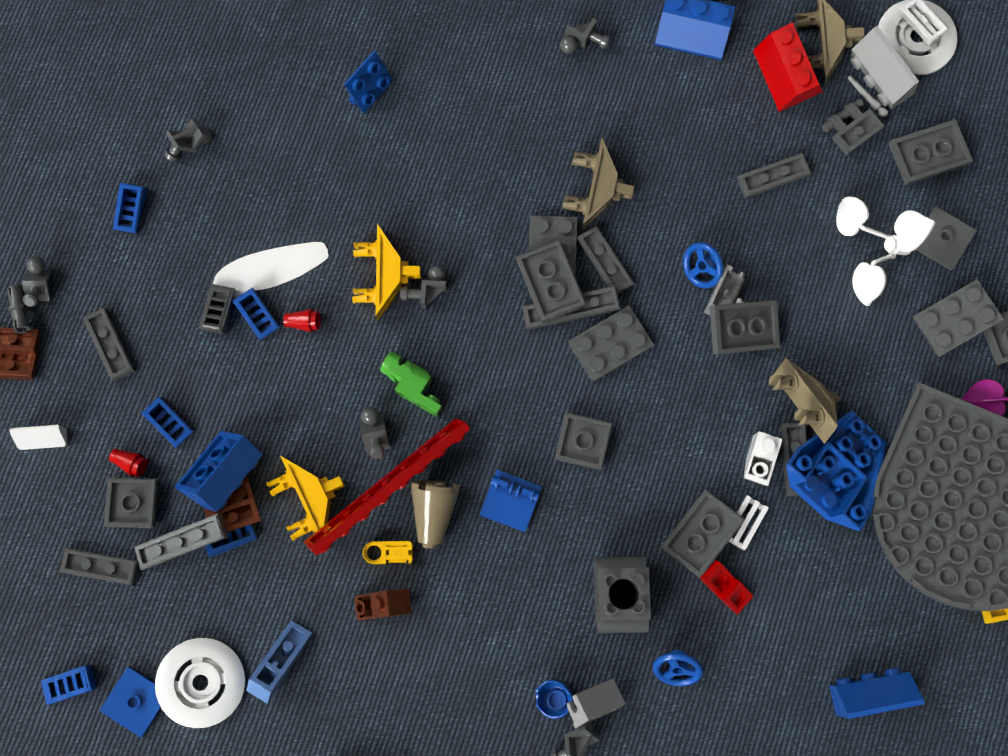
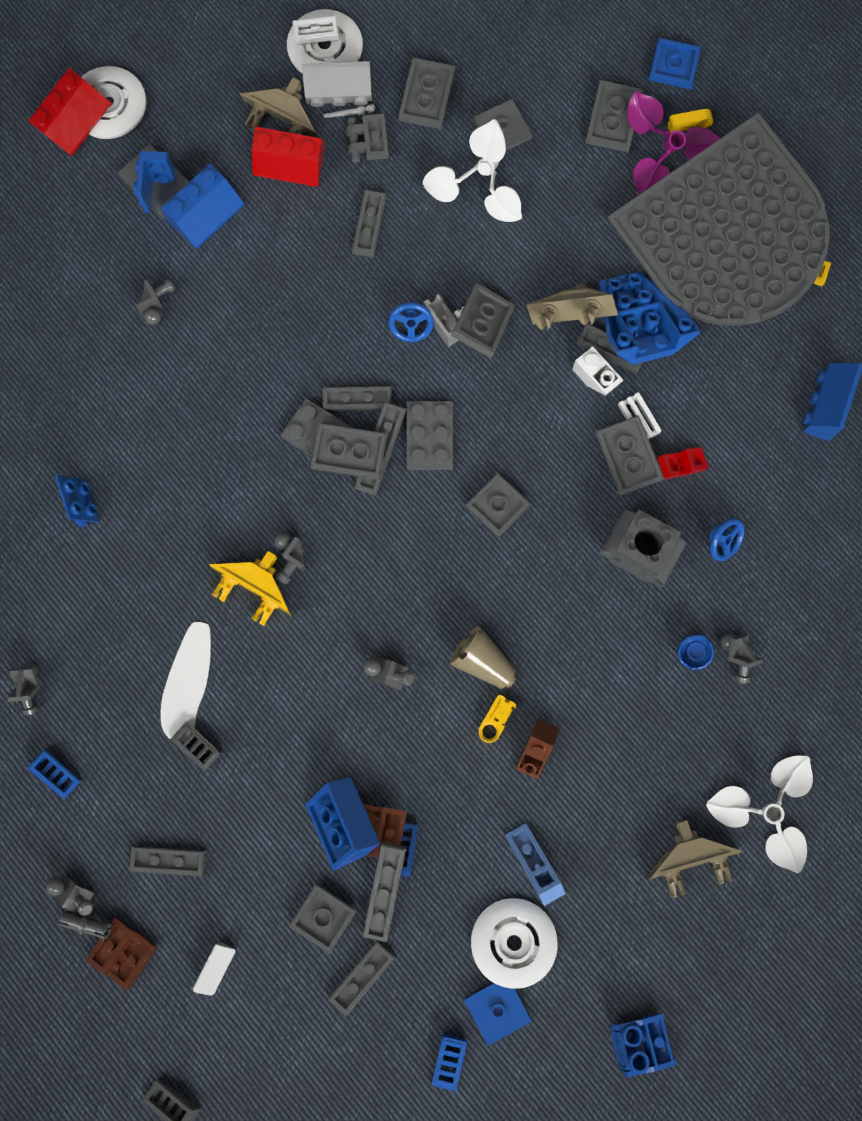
camera: 60 degrees left, 0 degrees up
red cone [109,448,148,477] -> none
blue slope [141,396,194,448] -> none
blue slope [233,287,280,340] -> none
yellow connector [266,456,345,541] -> none
red cone [283,309,321,332] -> none
red plate [304,418,470,556] -> none
bright green plate [380,351,443,418] -> none
blue hinge [480,470,542,532] -> none
dark tan connector [562,138,634,232] -> none
light grey hinge [567,679,625,728] -> none
dark grey plate [912,280,1004,358] -> none

